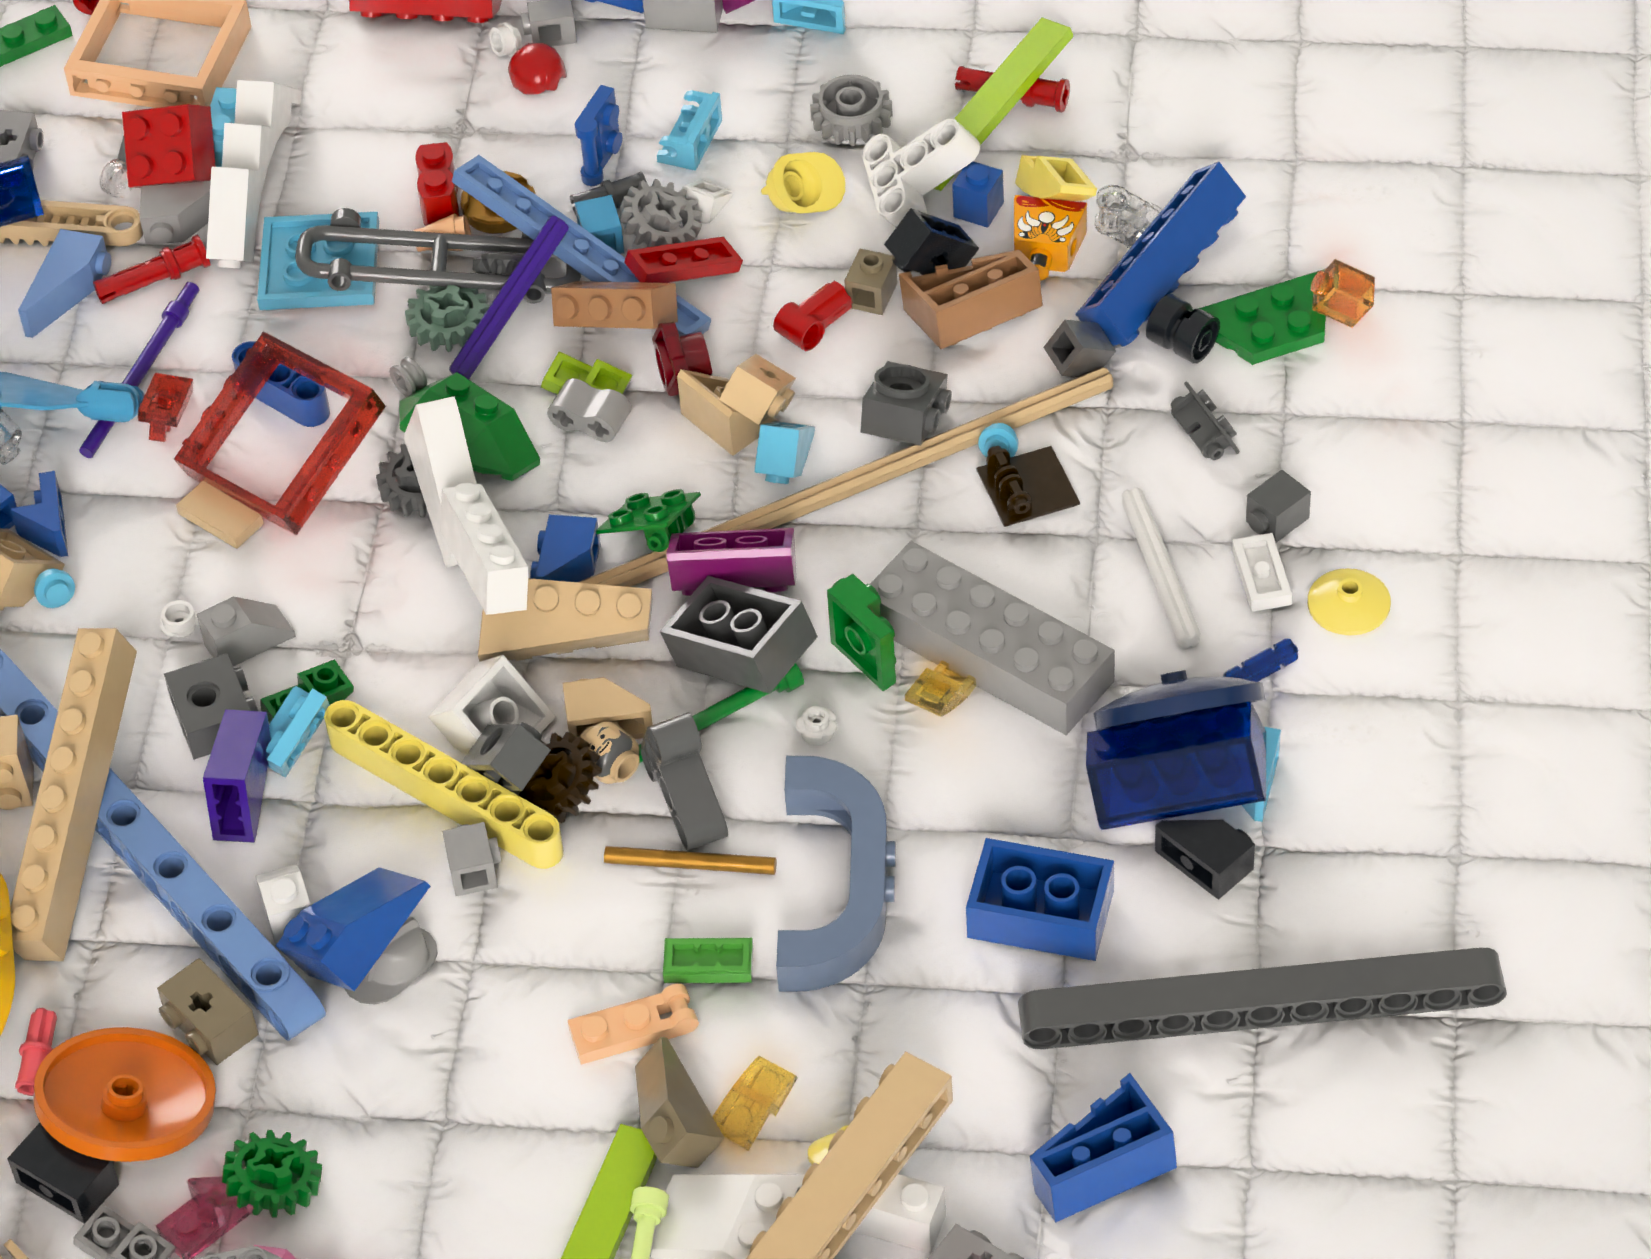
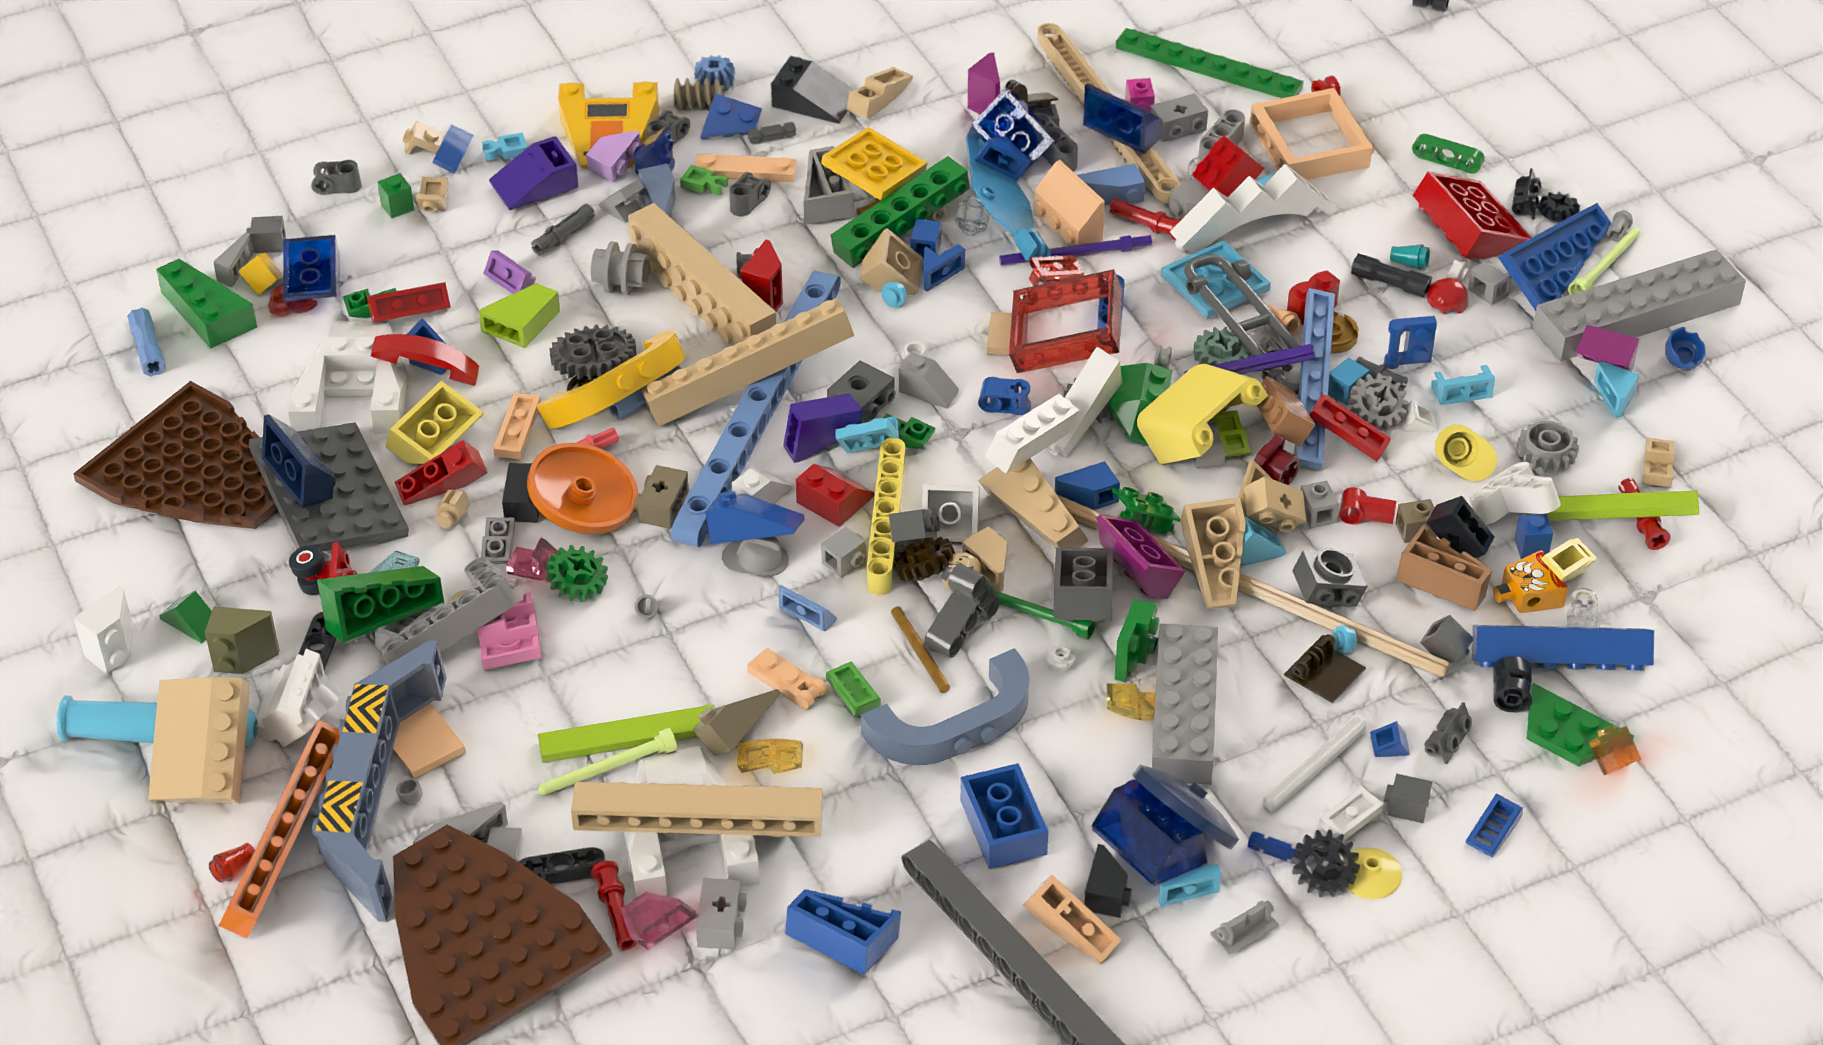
camera: 55 degrees right, 5 degrees down
none -> light grey hinge [635,594,659,618]
none -> medium blue slope [778,585,837,631]
none -> red slope [796,464,875,527]
none -> blue piece [978,377,1031,415]
none -> light nougat slope [1023,875,1121,964]
none -> light nougat slope [1033,160,1105,246]
none -> light yellow windscreen [1137,364,1268,465]
none -> tan wedge [1180,498,1246,610]
none -> light grey beam [1198,109,1245,163]
none -> light grey hinge [1210,901,1279,955]
none -> black gear [1291,830,1360,897]
none -> light grey brick [1300,481,1339,529]
none -> black axle [1351,253,1433,298]
none -> blue slope [1370,721,1410,757]
none -> teal cone [1390,244,1430,270]
none -> blue slope [1466,793,1523,858]
none -> tan slope [1643,437,1674,487]

